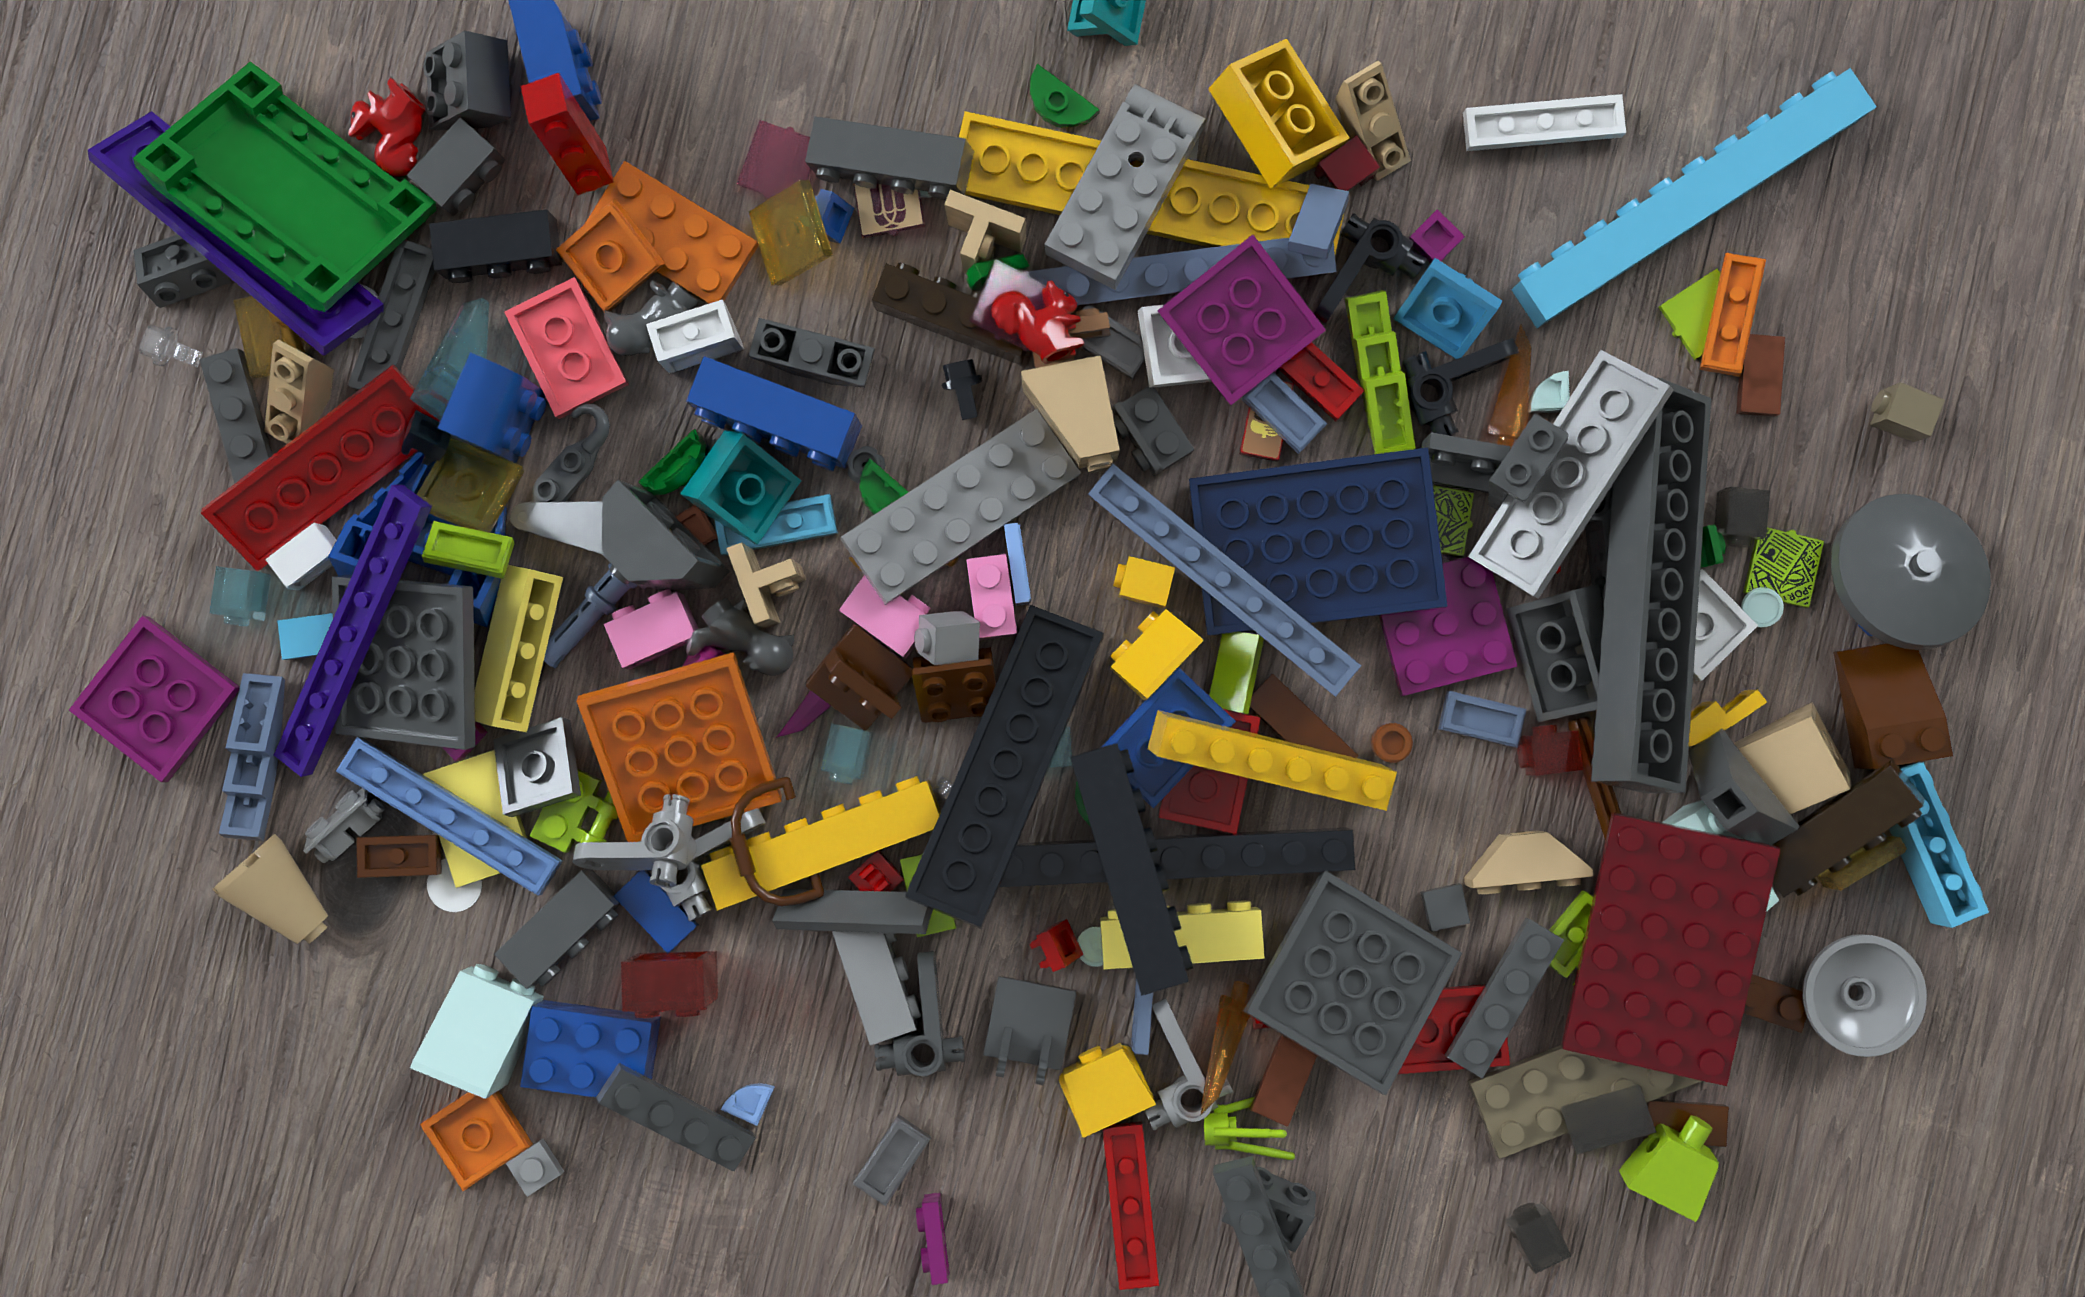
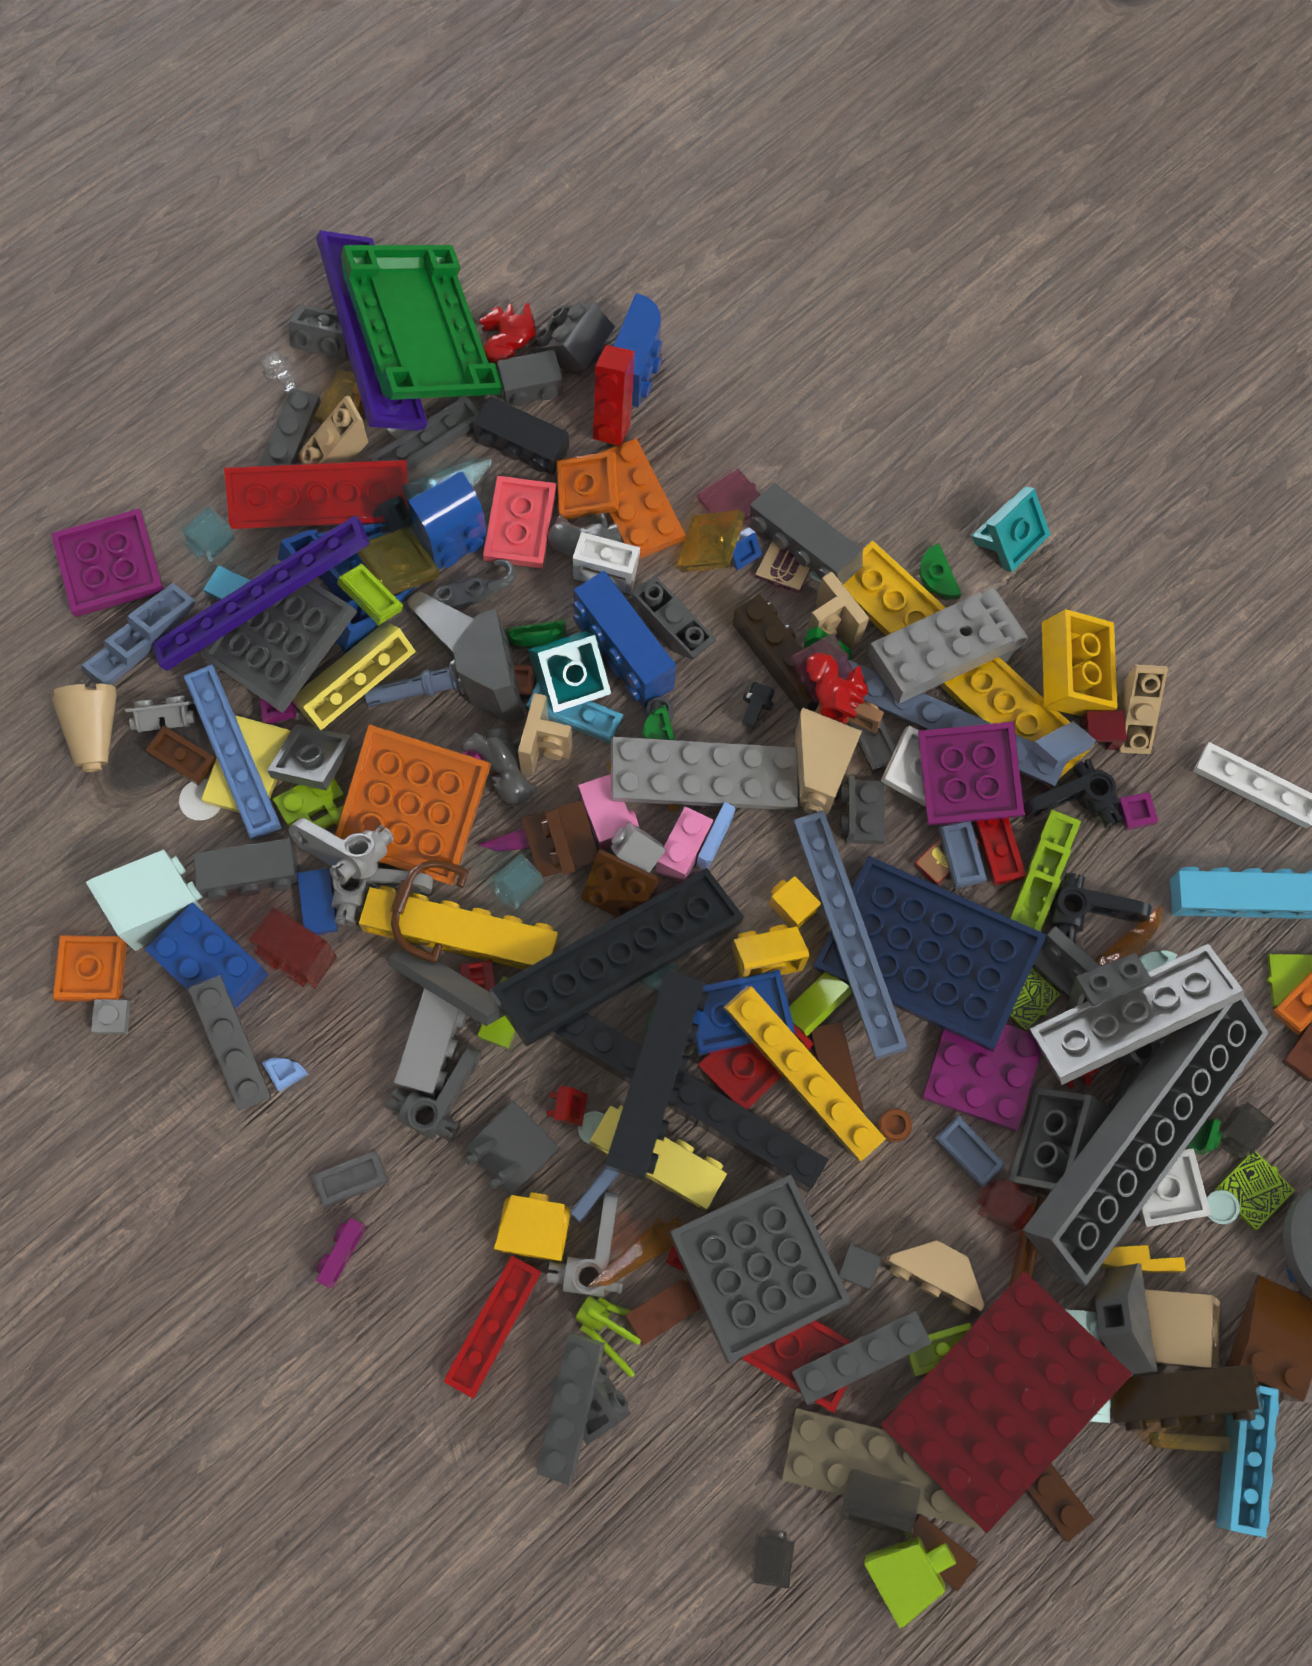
camera: 25 degrees right, 15 degrees down
white piece [265,523,336,590] -> none
bright pink brick [603,589,699,669] -> none
dark azure tile [1393,258,1502,359] -> none
light grey dish [1803,934,1927,1057] -> none

